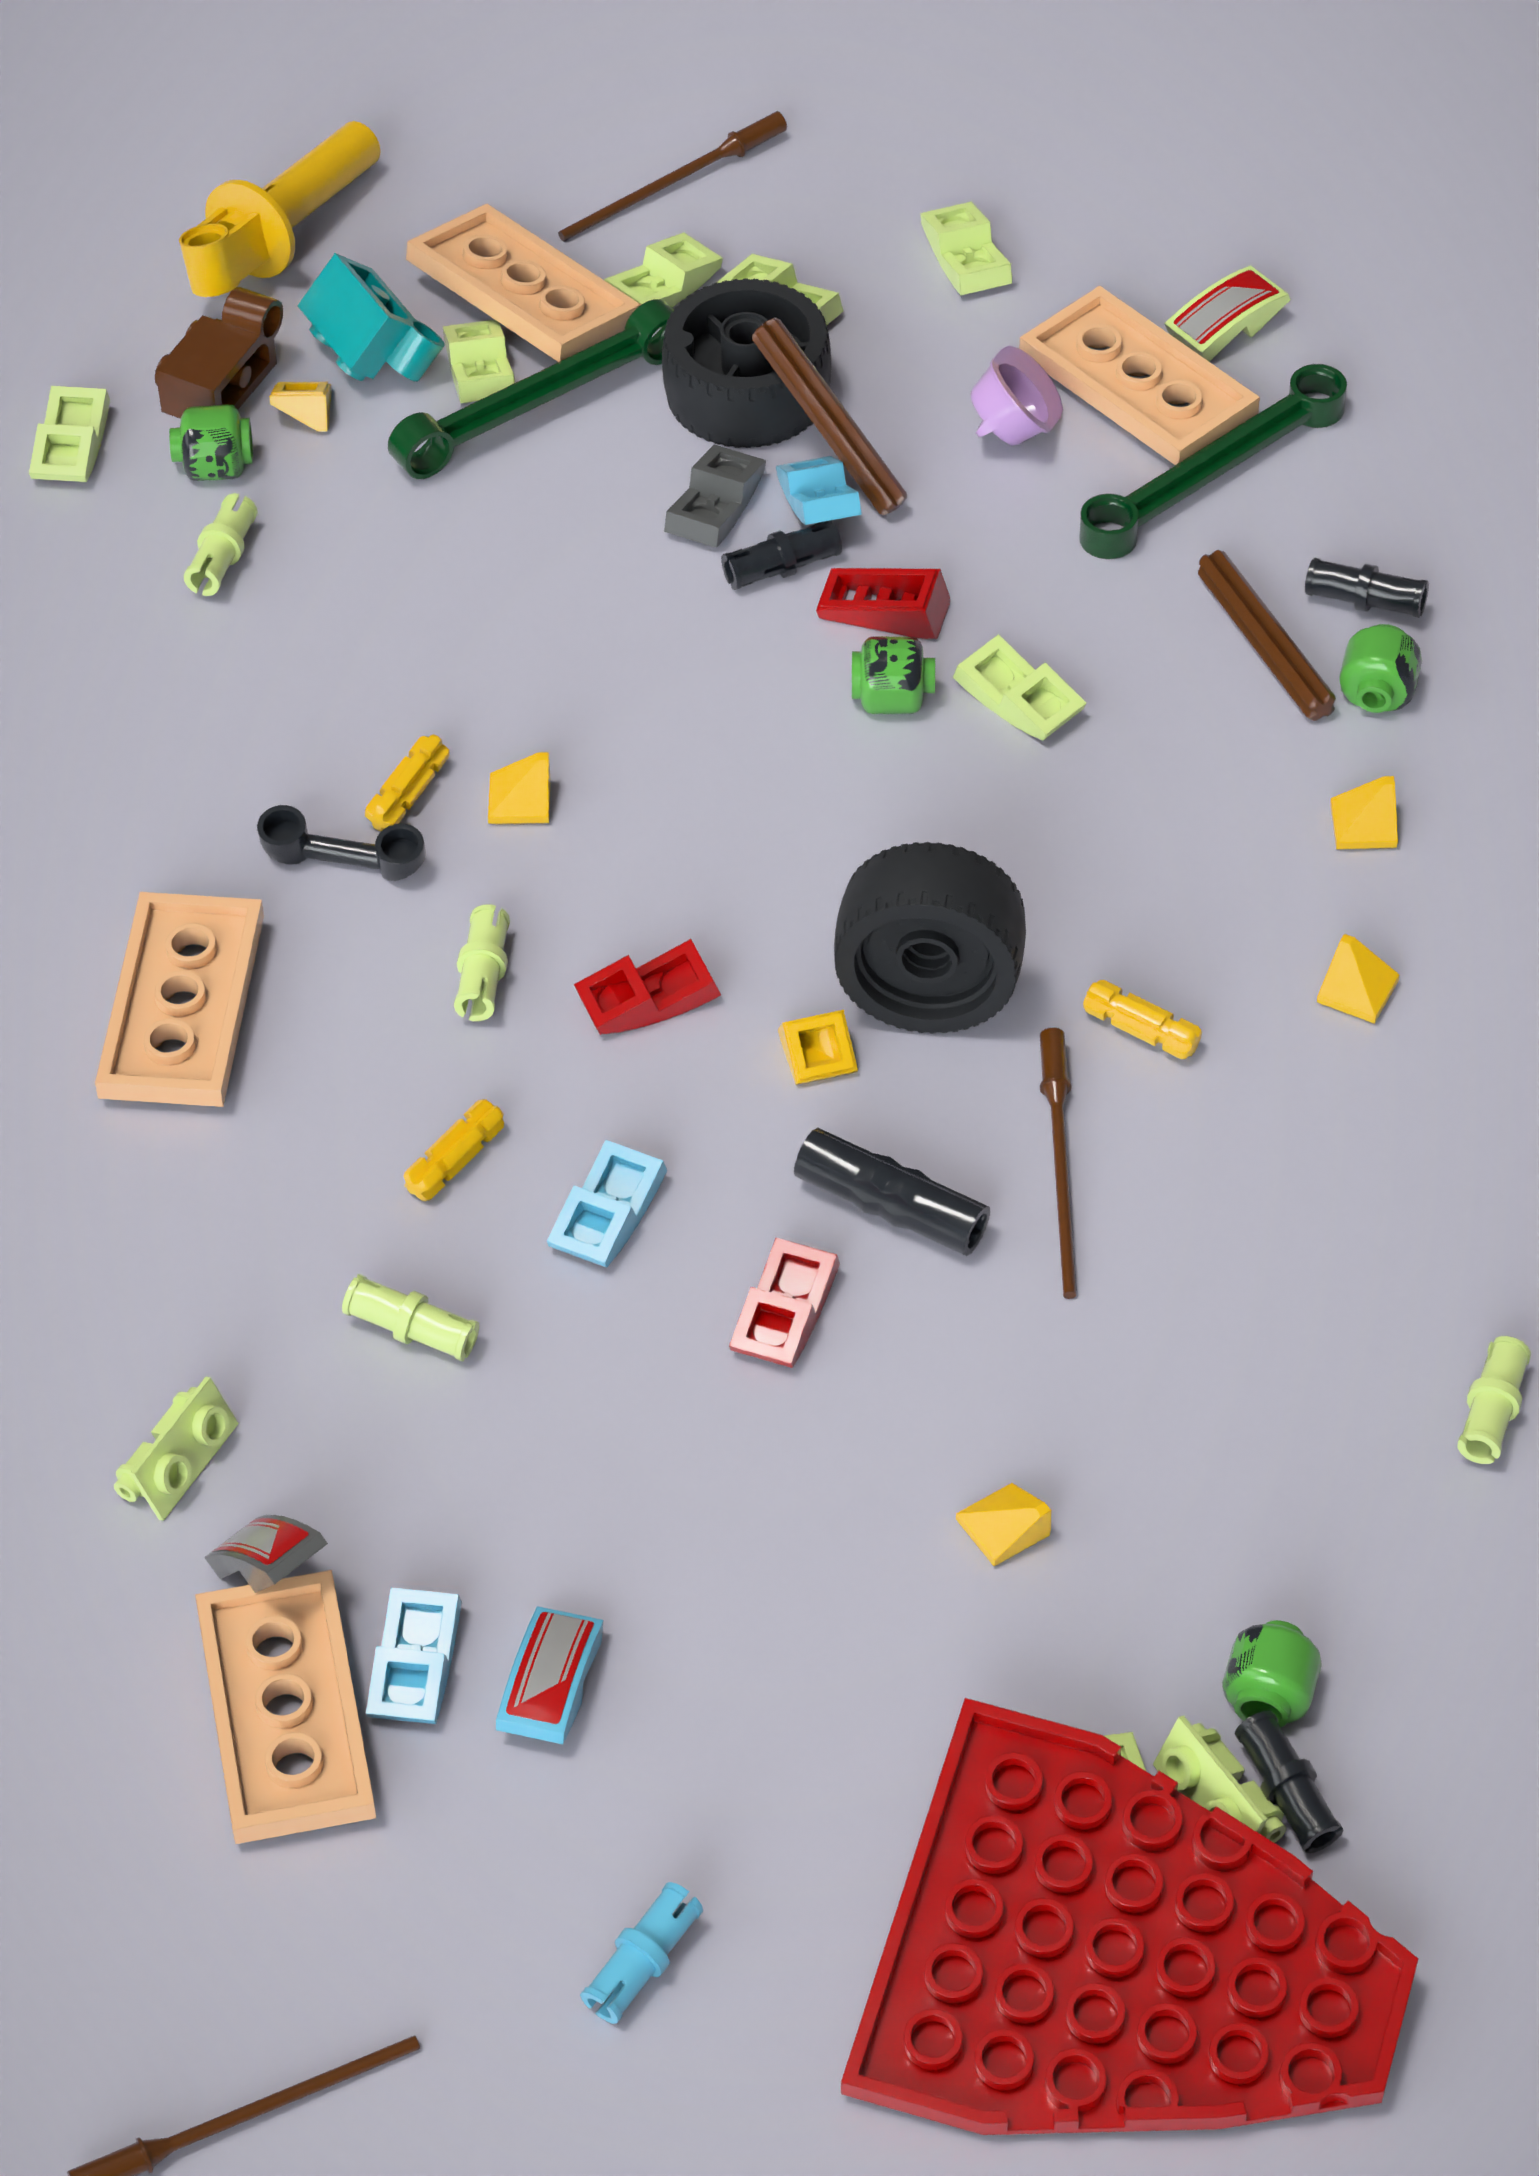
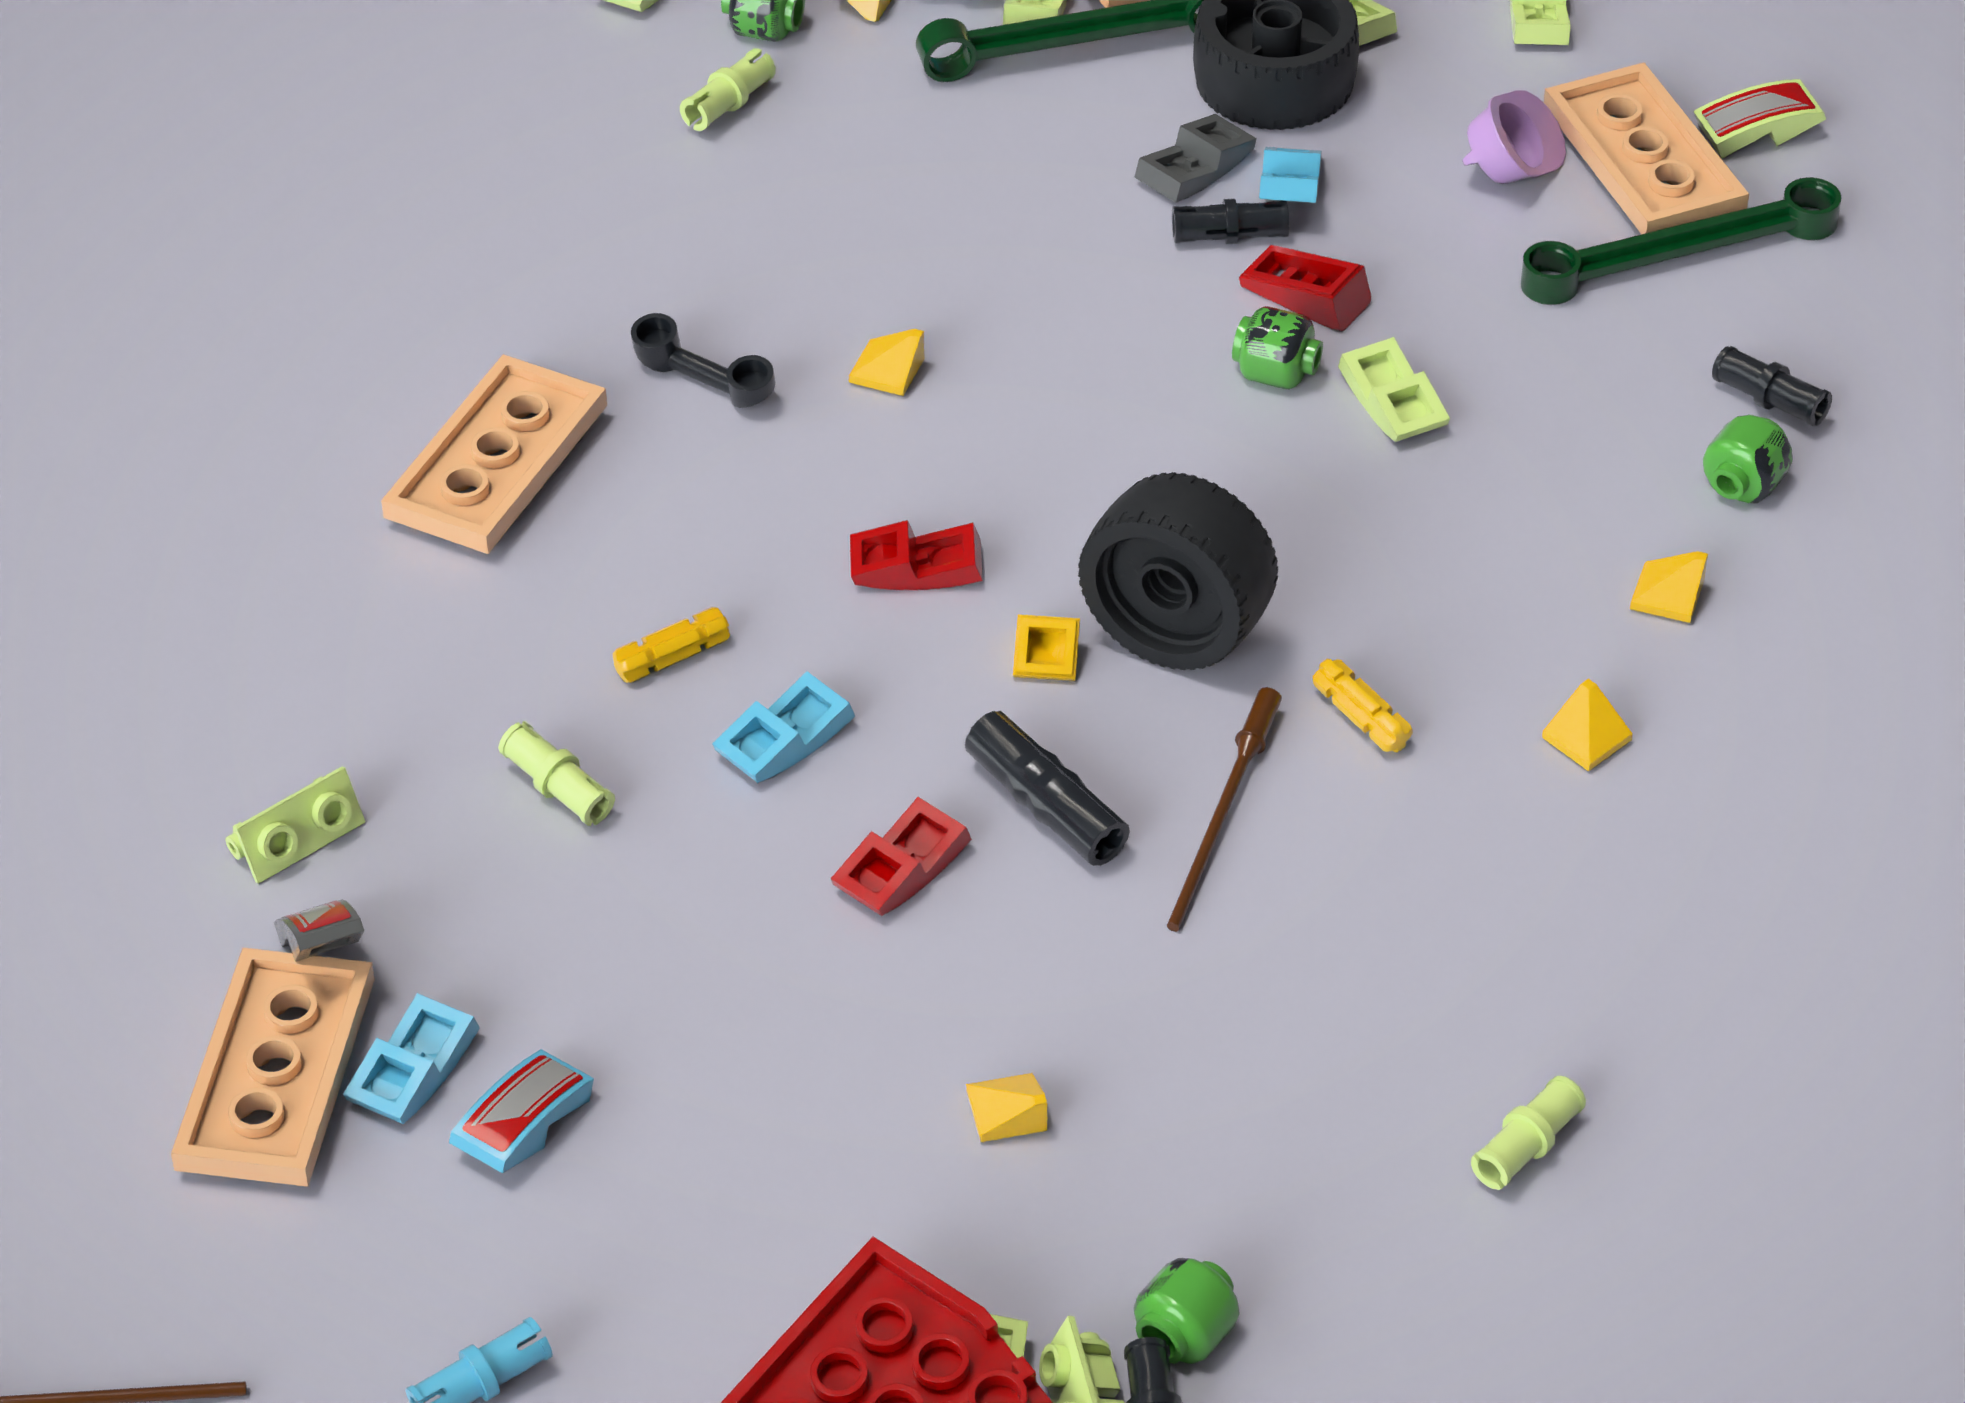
camera: 20 degrees right, 5 degrees down
yellow axle [365,734,450,831] -> none
yellowish green pin [454,904,510,1021] -> none
reddish brown axle [752,318,907,515] -> none
reddish brown axle [1198,550,1336,721] -> none

